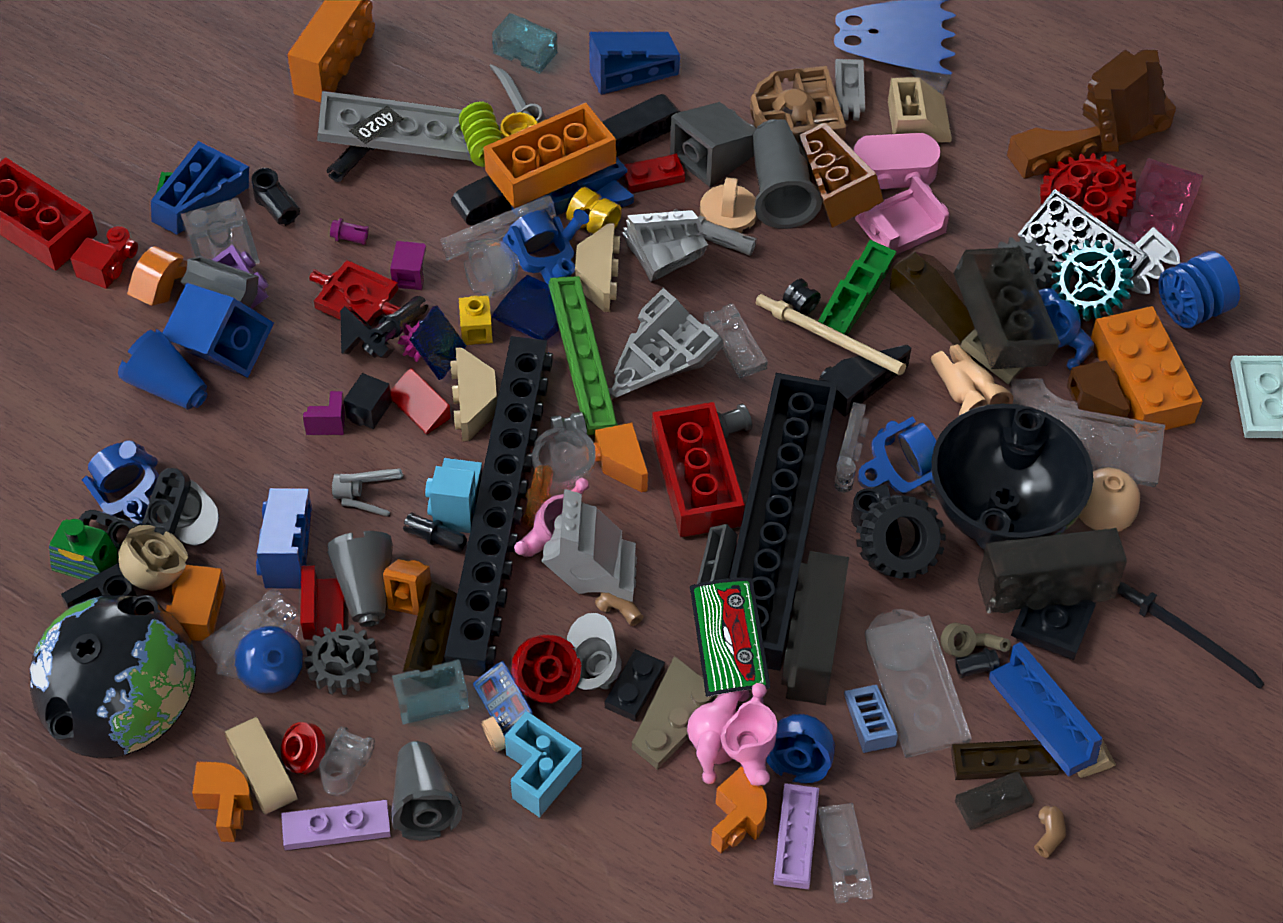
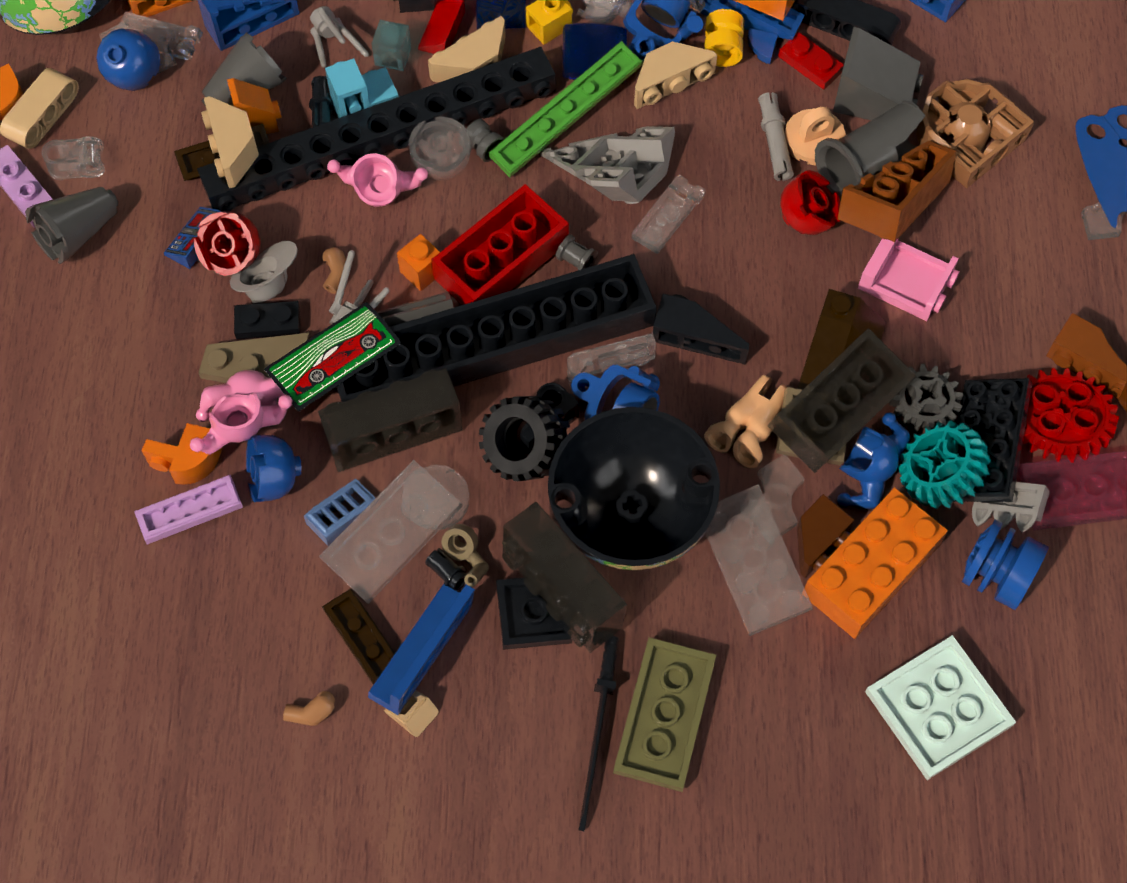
camera: 60 degrees right, 10 degrees up
red plate [281,722,326,774] -> none
red panel [300,565,344,640] -> none
dark grey gear [304,624,379,695] -> none
clear light blue brick [392,660,469,725] -> none
light nougat tile [481,716,506,752] -> none
medium azure brick [505,711,582,818] -> none
clear orange axle [523,465,554,527] -> none
light grey slope [542,489,637,602] -> none
orange slope [591,423,648,493] -> none
light grey slope [622,210,708,282] -> none
tan bar [756,294,906,375] -> none
black wheel [783,278,821,316] -> none
clear plate [817,803,873,904] -> none
green slope [818,240,897,335] -> none
light grey hinge [835,59,865,121] -> none
bright pink brick [854,133,940,189] -> none
tan slope [888,77,952,143] -> none
clear smoke plate [955,771,1034,830] -> none
light nougat cylinder [1079,467,1140,532] -> none
none -> tan slope [201,96,259,189]
none -> light grey plant [329,250,390,325]
none -> clear light blue brick [371,20,412,71]
none -> orange brick [397,233,440,291]
none -> olive plate [613,637,716,792]
none -> red cylinder [780,170,841,235]

